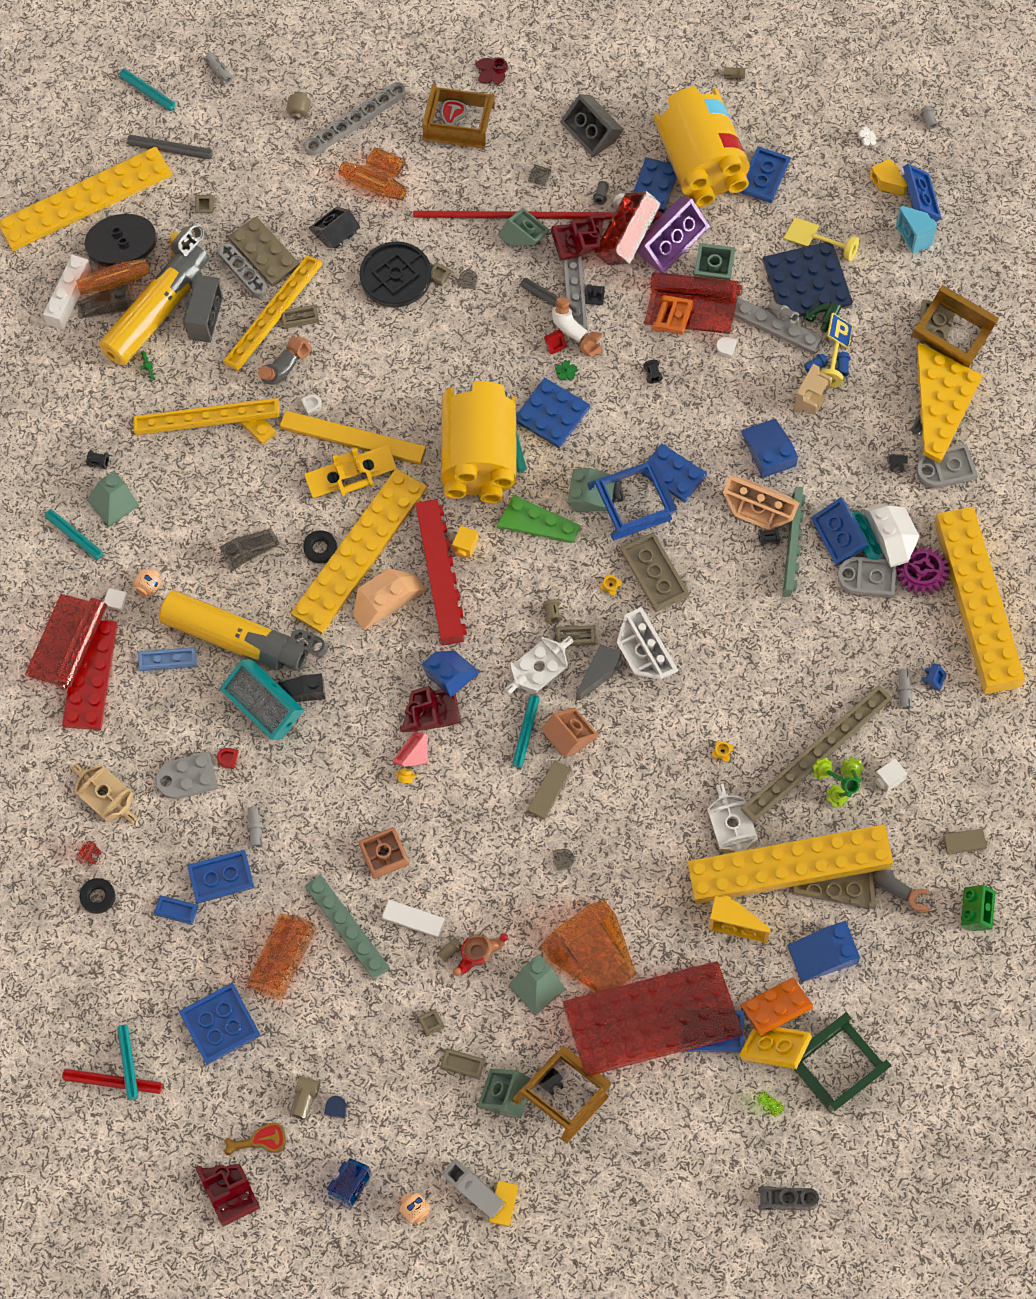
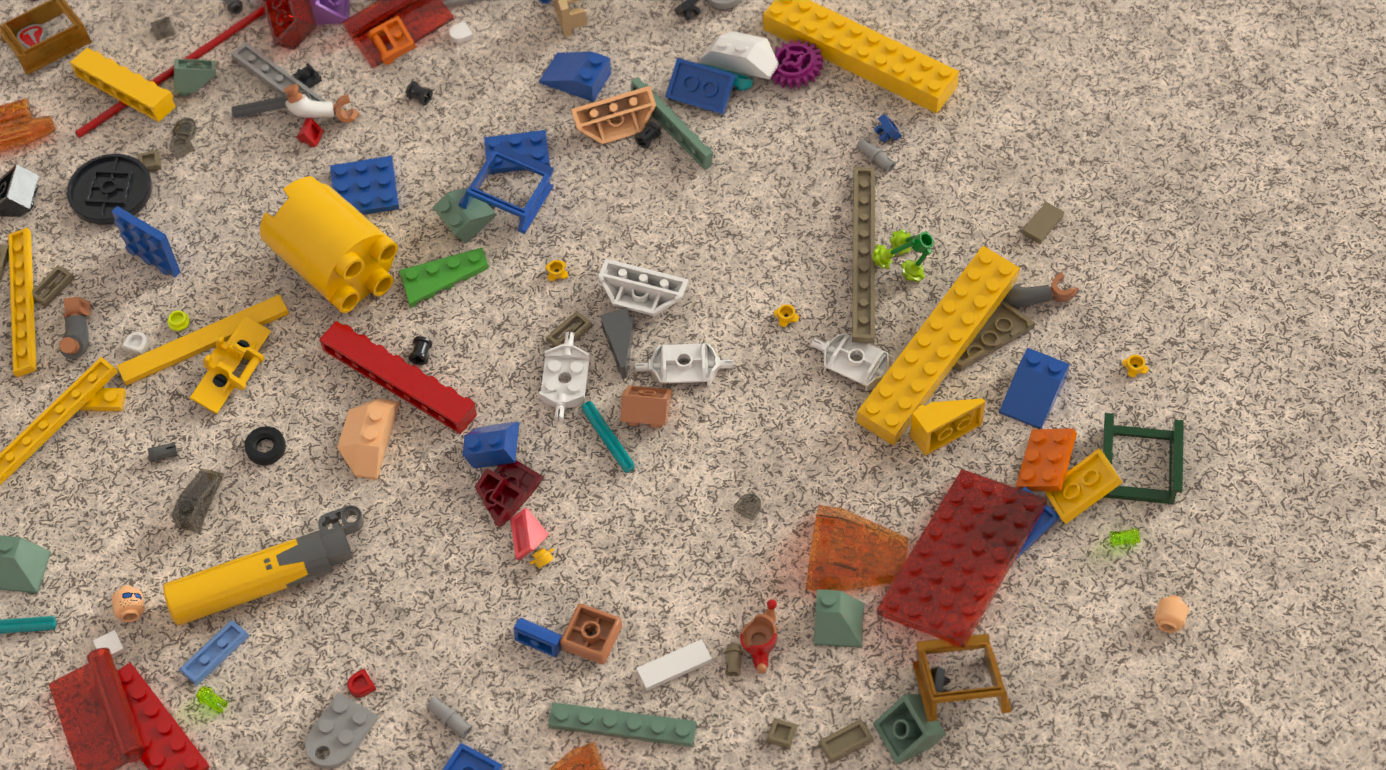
camera: 45 degrees left, 10 degrees down
brick [219,659,304,740] -> none
black slope [277,673,325,702] -> none
yellow plate [290,469,427,634] -> none
yellow brick [452,525,479,558] -> none
dark tan tile [527,760,572,820] -> none
dark tan bush [542,599,562,624] -> none
dark red slope [550,214,606,261] -> none
green plant [555,360,578,381] -> none
dark tan plate [620,532,690,612] -> none
dark grey piece [758,1186,819,1211] -> none
light grey plate [838,557,896,598] -> none
white brick [875,759,907,792] -> none
green brick [961,885,996,931] -> none
none -> yellow brick [70,48,176,122]
none -> blue plate [112,206,181,278]
none -> dark grey pin [147,442,178,463]
none -> neon yellow plate [167,310,190,331]
none -> clear smoke tile [172,117,197,139]
none -> clear neon green pin [196,686,228,714]
none -> black bush [408,336,433,365]
none -> blue brick [514,618,563,658]
none -> white plate [635,343,733,388]
none -> yellow plate [1122,354,1149,378]
none -> light nougat head [1154,595,1188,633]

